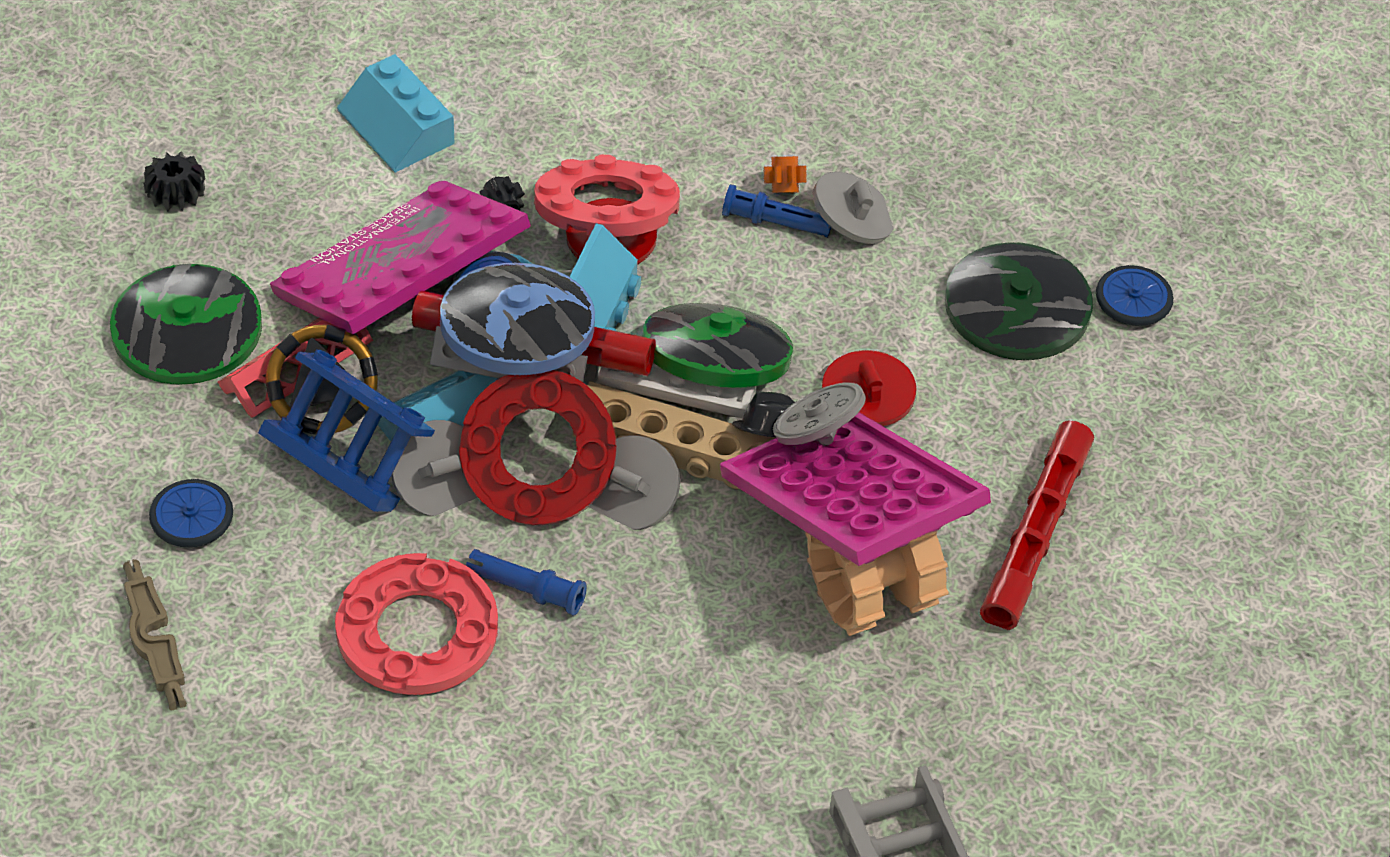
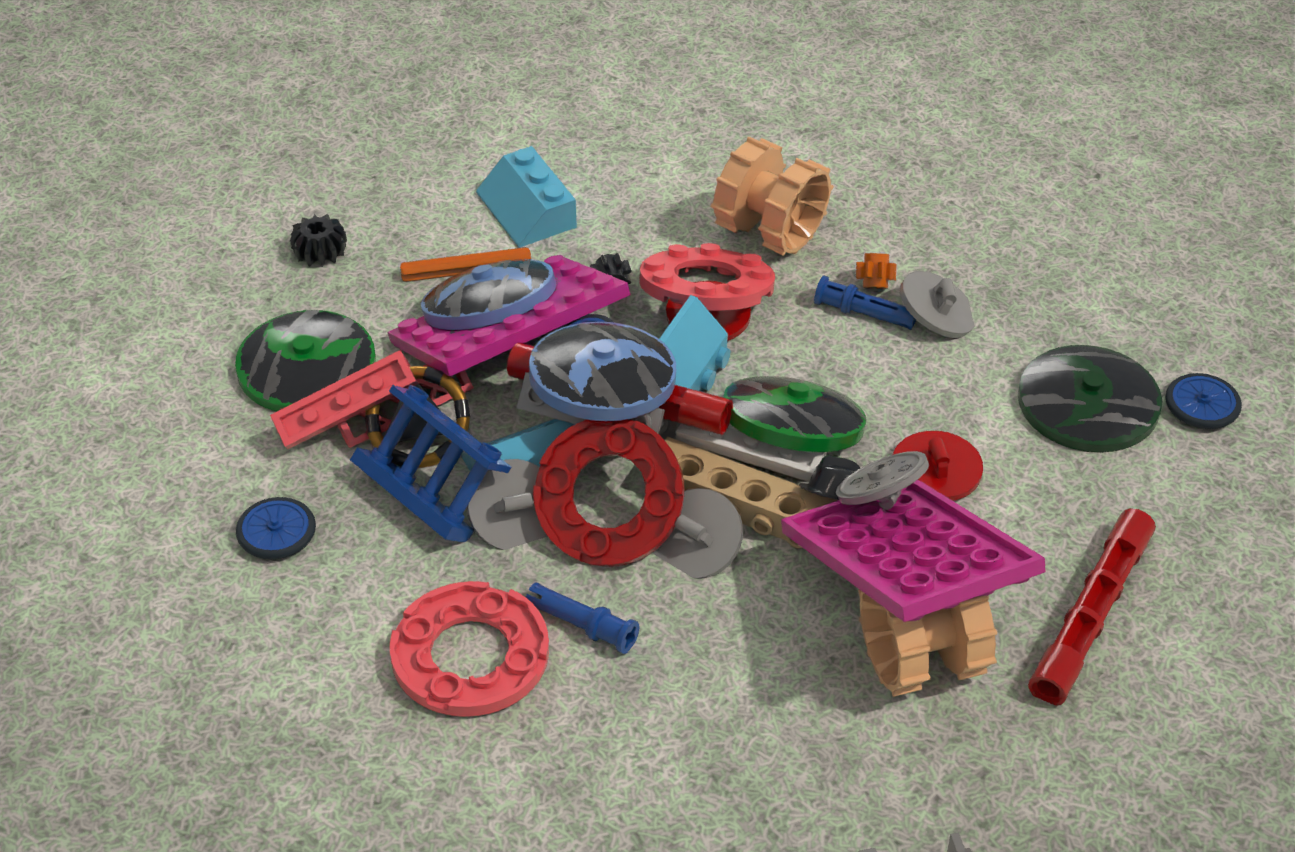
camera: 10 degrees right, 5 degrees down
dark tan piece [123,559,187,711] -> none
none -> coral fence [270,350,418,449]
none -> orange axle [400,247,531,282]
none -> dish [421,259,557,330]
none -> light nougat piece [710,136,834,256]

